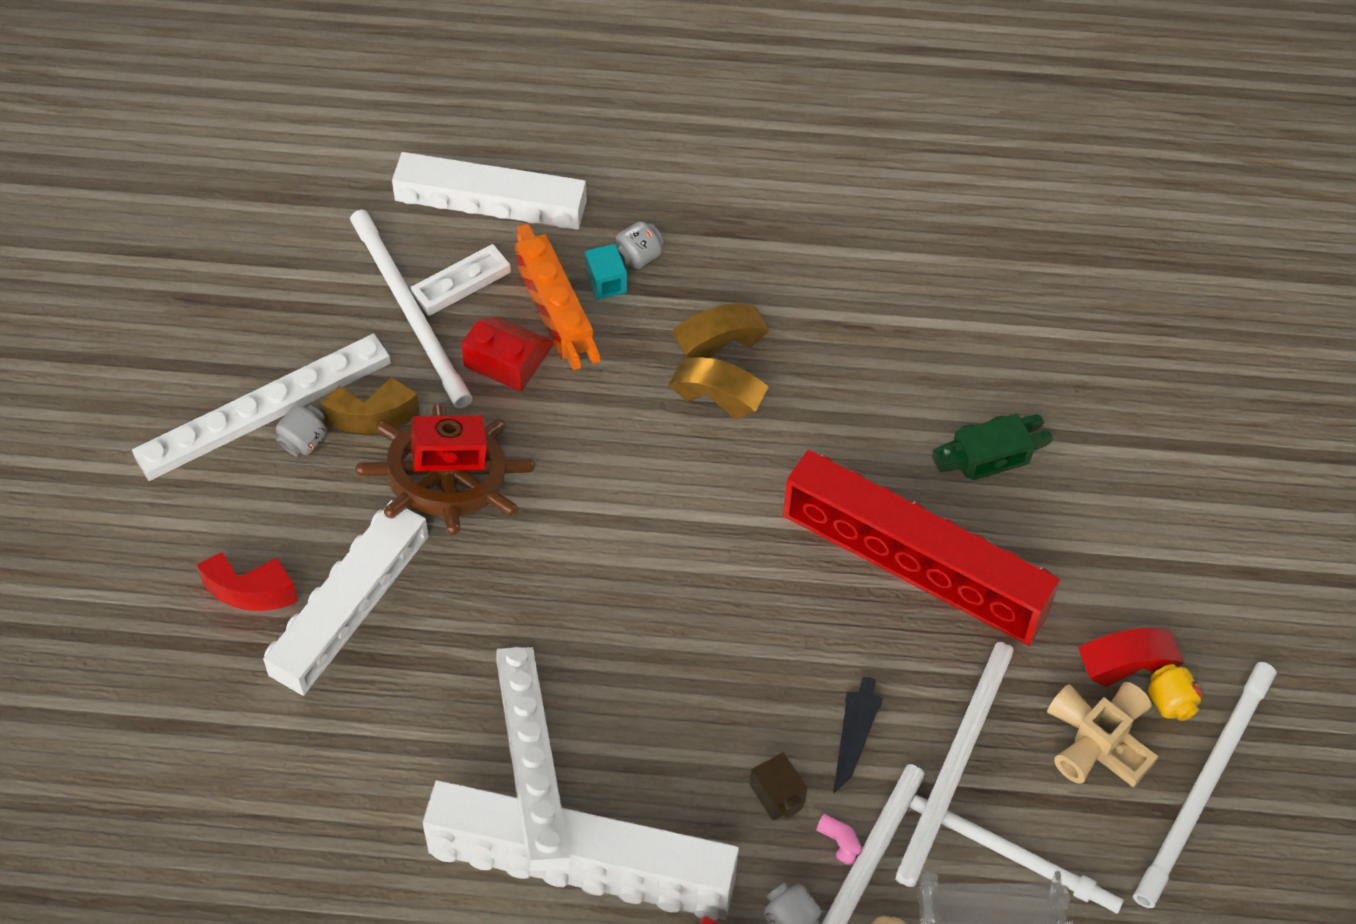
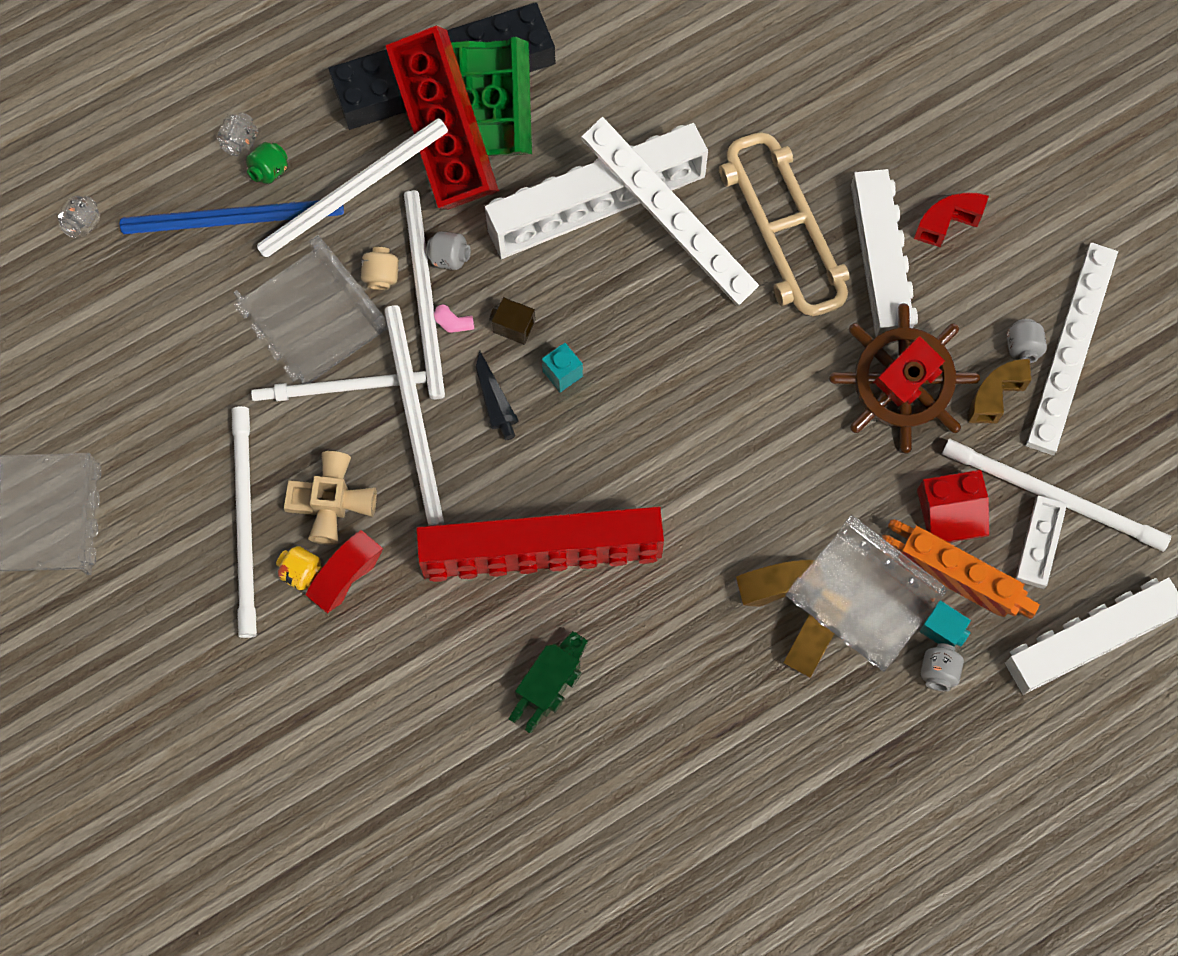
camera: 145 degrees right, 15 degrees up
none -> teal brick [542,343,583,393]
none -> tan bar [719,132,850,316]
none -> clear panel [786,515,948,672]

